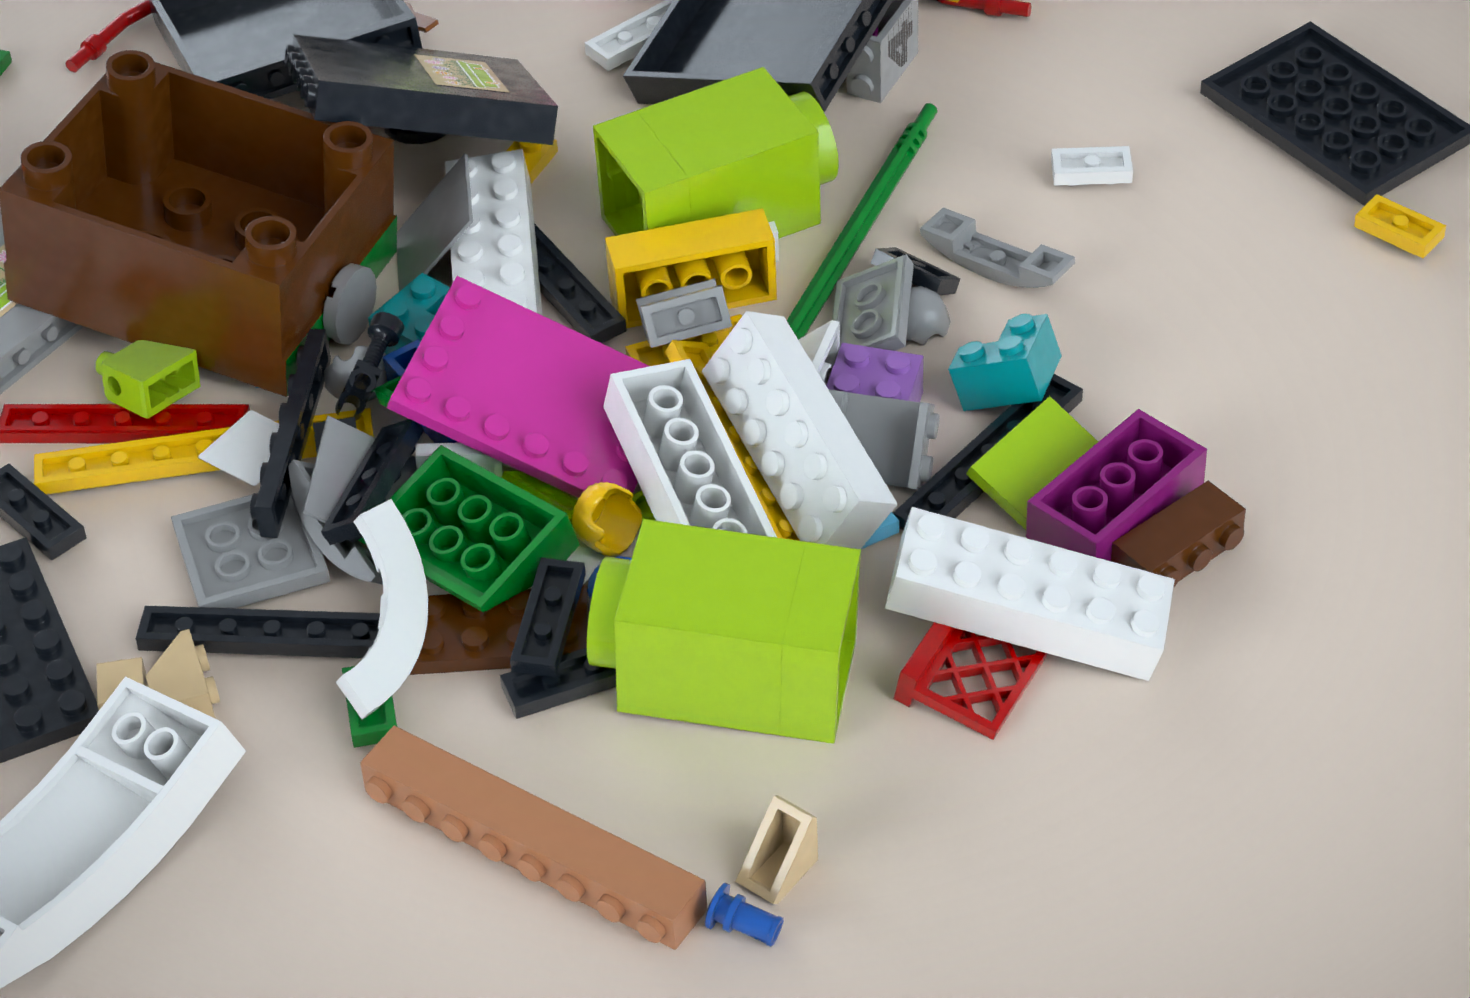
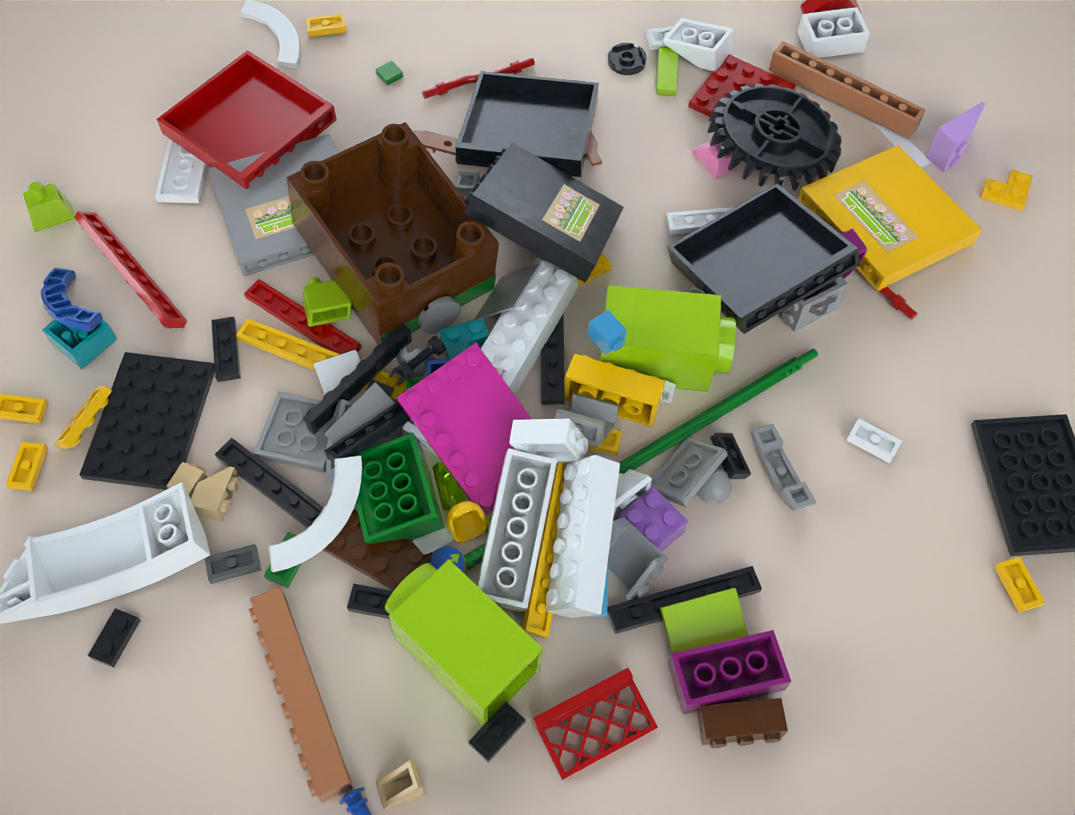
camera: 30 degrees right, 15 degrees up
black plate [510,557,586,677] -> none
white brick [885,507,1175,681] -> none
teal brick [948,314,1062,411] -> none
none -> black plate [87,608,141,668]
none -> dark grey plate [205,544,261,584]
none -> black plate [468,702,526,763]
none -> white window [509,419,588,462]
none -> dark azure brick [588,310,627,355]

